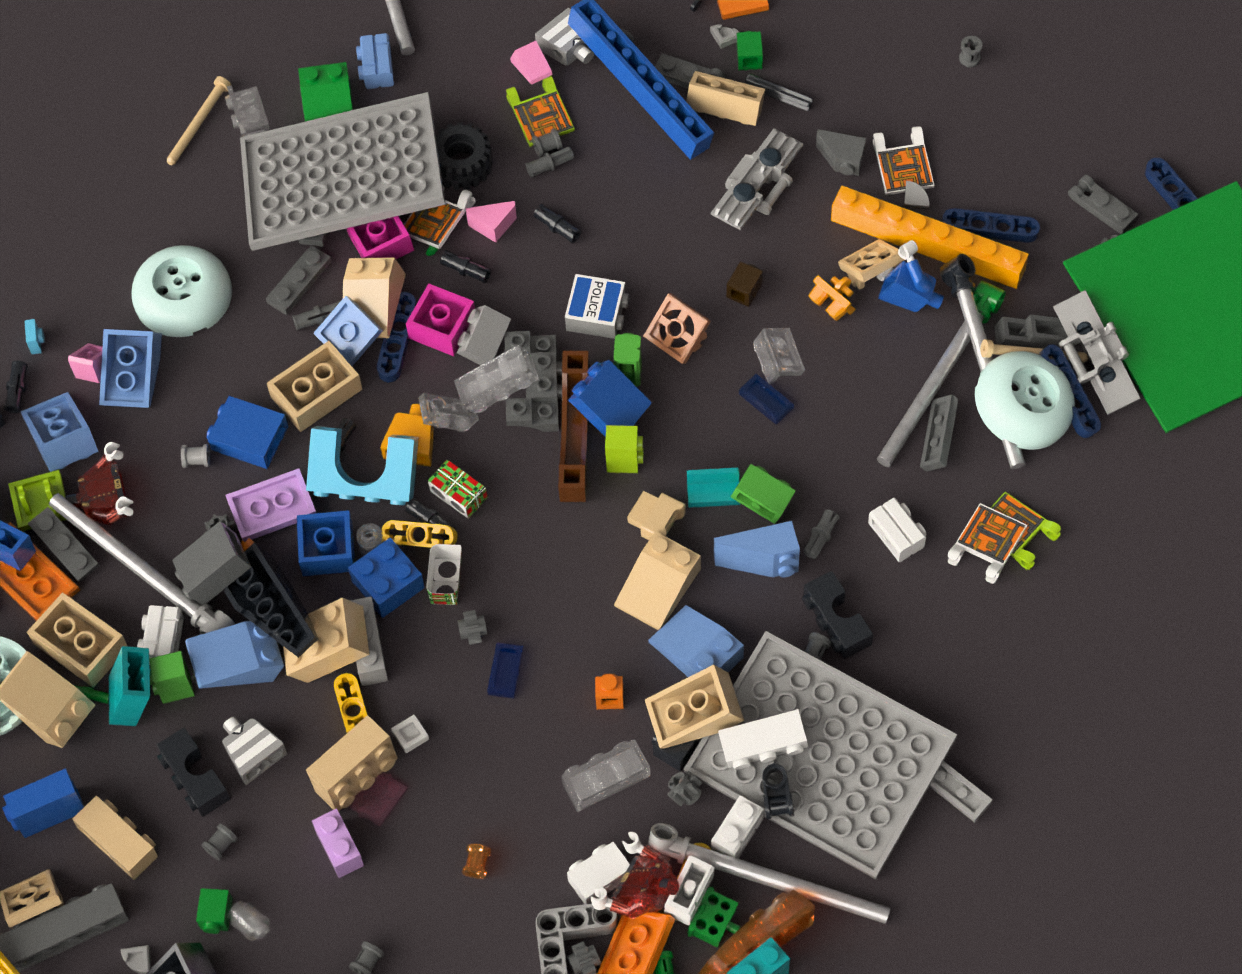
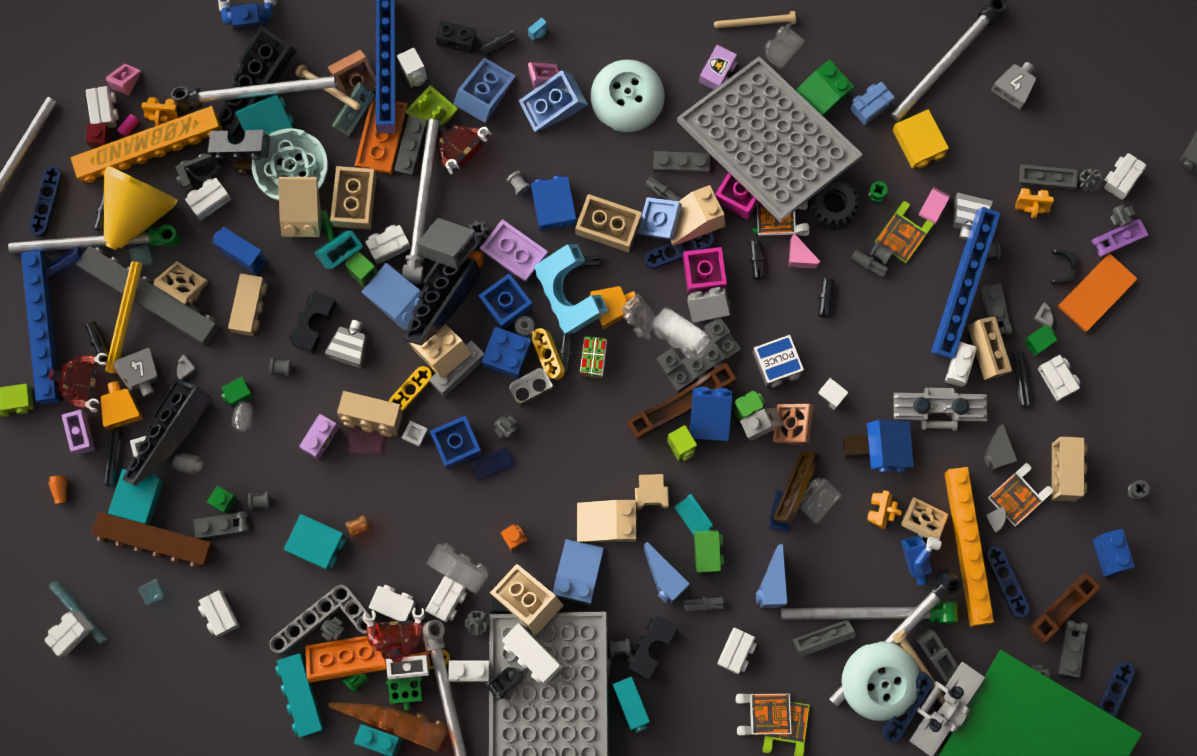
camera: 55 degrees right, 15 degrees up
none -> teal brick [283,514,346,571]
none -> white brick [425,576,467,623]
none -> blue brick [430,416,482,470]
none -> teal brick [613,677,650,733]
none -> lavender brick [699,45,738,90]
none -> light grey torso [740,408,784,441]
none -> medium blue slope [756,544,787,609]
none -> dark brown plate [773,452,820,524]
none -> white panel [819,378,848,410]
none -> blue brick [867,420,914,473]
none -> green bush [868,181,888,203]
none -> yellow brick [892,109,949,169]
none -> white brick [945,342,977,387]
none -> reddish brown arch [1027,573,1101,644]
none -> white brick [1038,355,1080,401]
none -> tan brick [1051,437,1087,502]
none -> blue brick [1092,529,1135,577]

